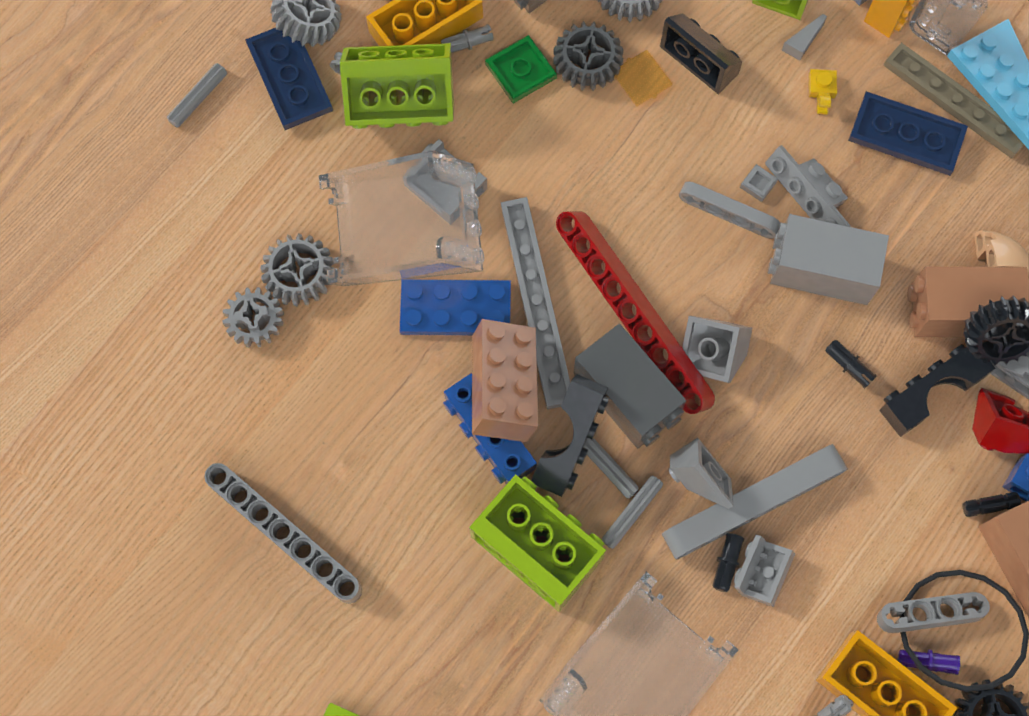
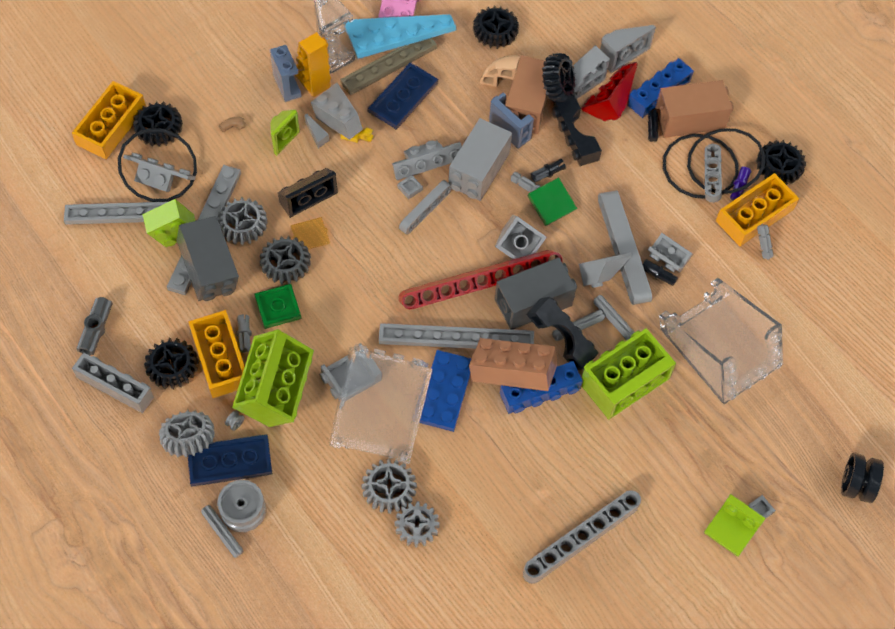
camera: 80 degrees left, 10 degrees down
none -> light grey wheel [217,480,266,532]
none -> light grey wedge [311,83,363,140]
none -> sand blue panel [489,92,534,149]
none -> light grey axle [510,172,541,192]
none -> green tile [527,177,577,227]
none -> black piece [663,134,739,199]

